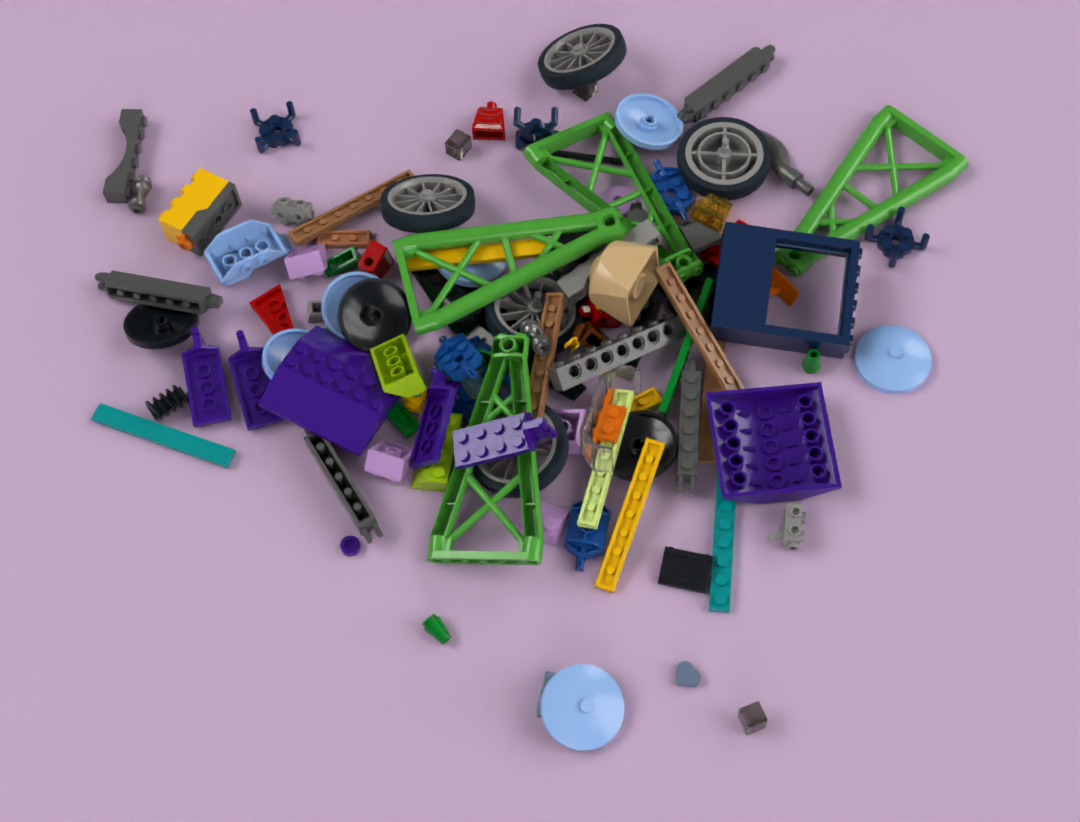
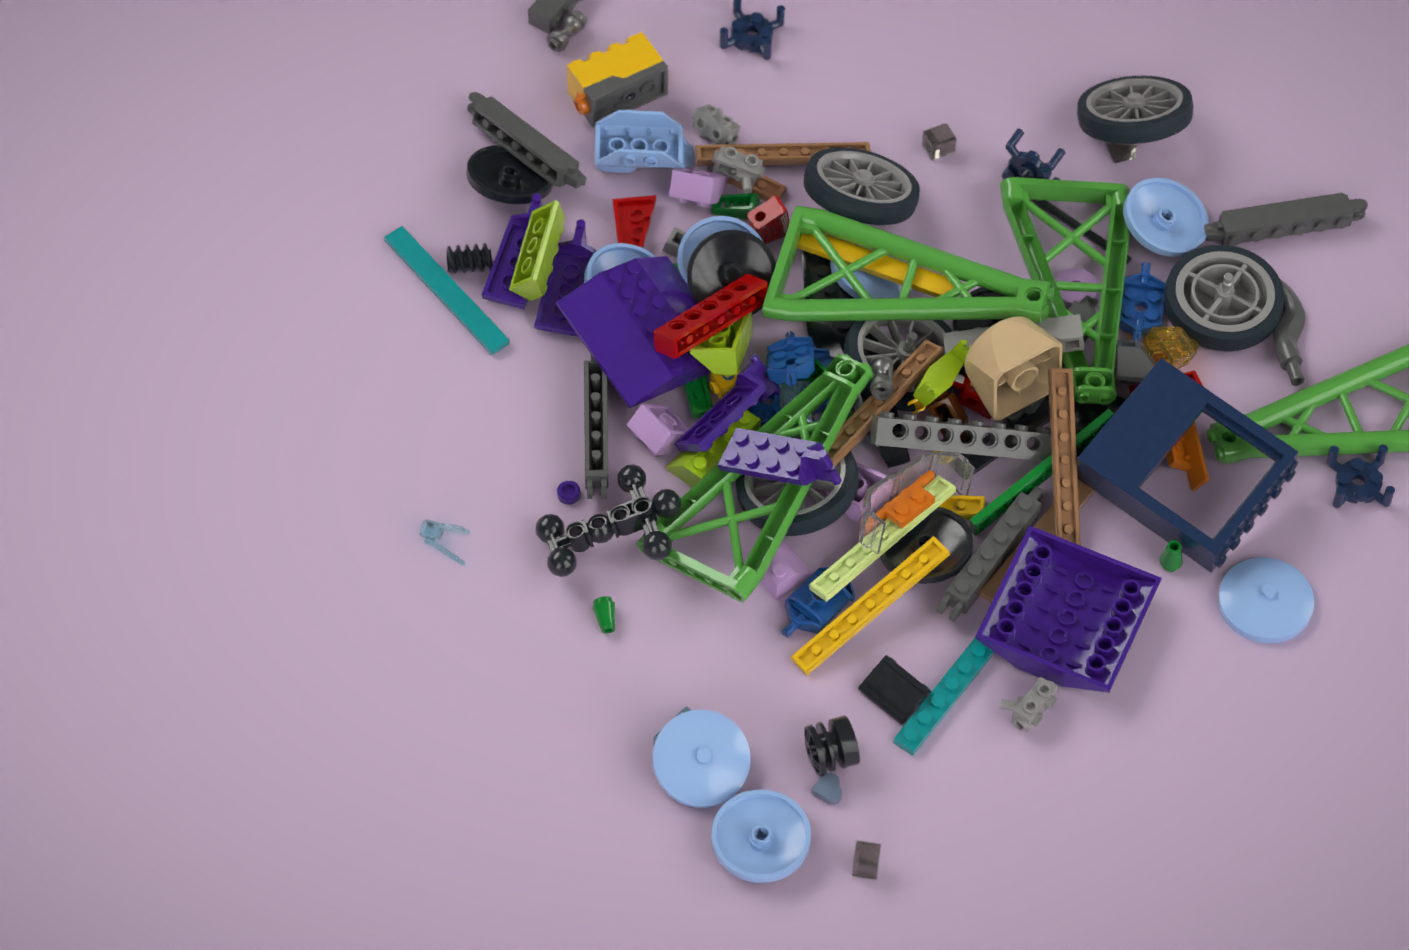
camera: 25 degrees right, 5 degrees down
red torso [472,101,506,141] -> none
none -> clear light blue plant [420,519,470,565]
none -> lime slope [509,200,566,301]
none -> black piece [536,464,681,577]
none -> red brick [653,274,768,359]
none -> light grey brick [711,146,765,193]
none -> light blue dish [711,789,811,883]
none -> black wheel [804,715,860,776]
none -> lime piece [913,340,972,407]

